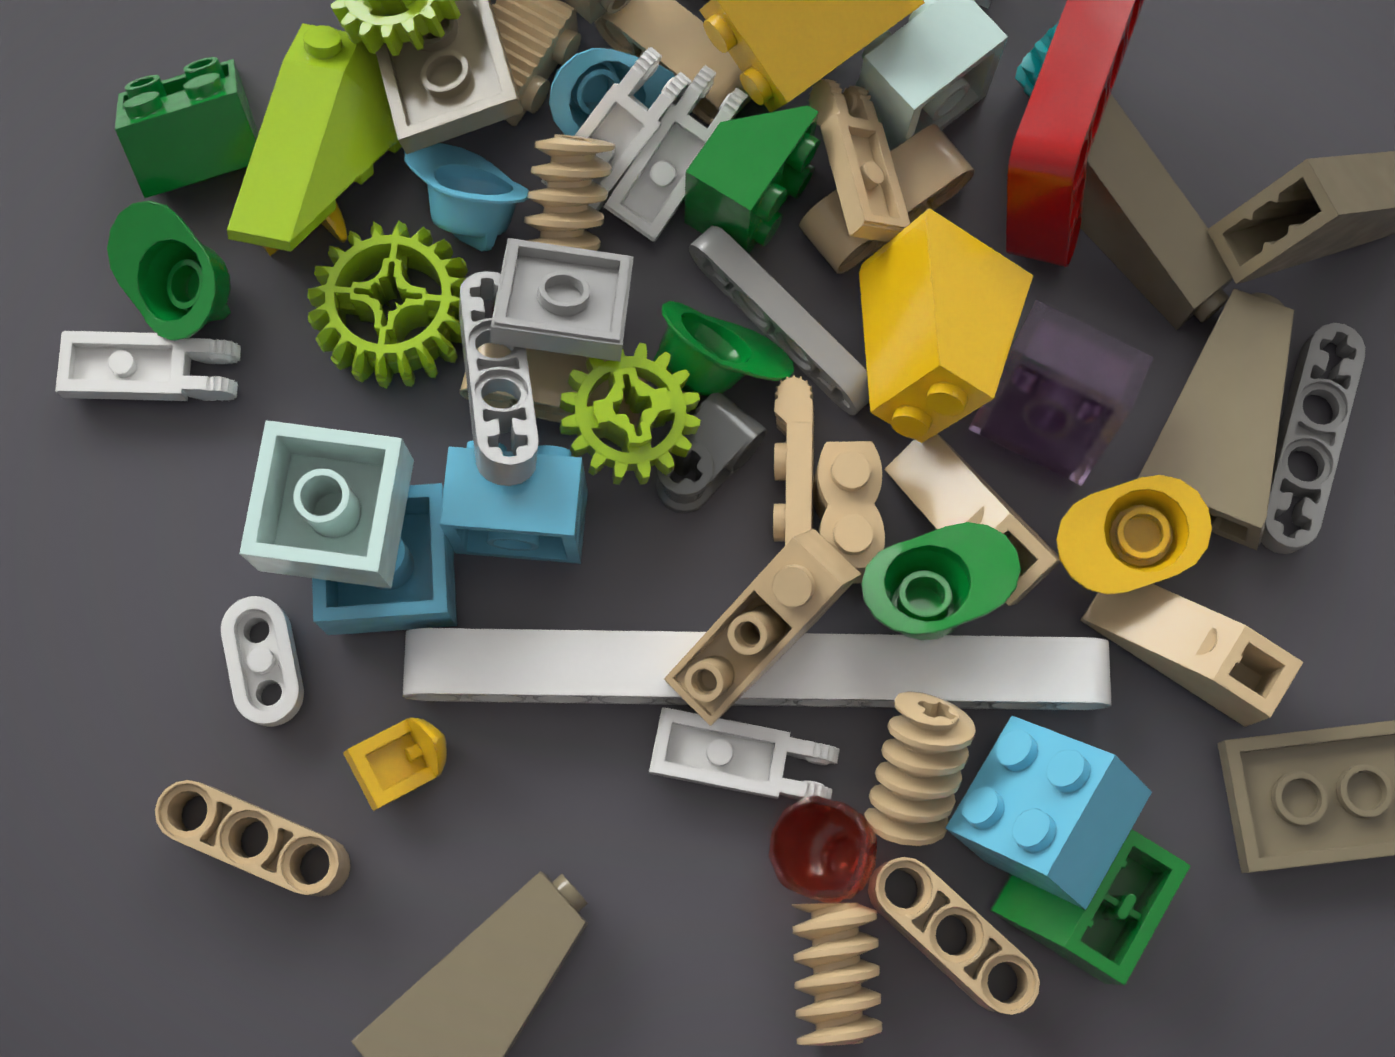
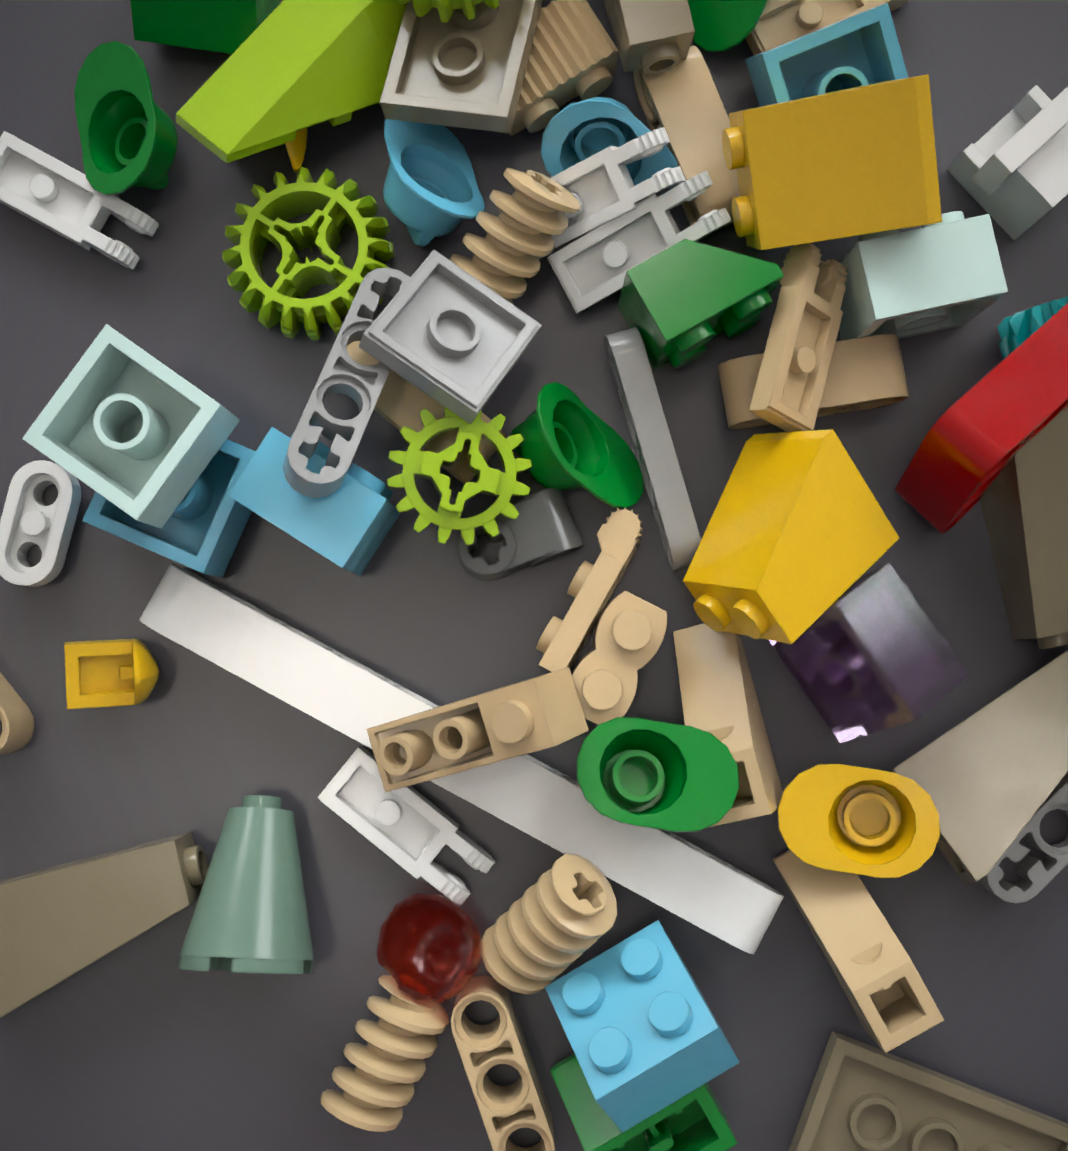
camera: 30 degrees right, 10 degrees up
none -> sand green cone [178,795,314,974]

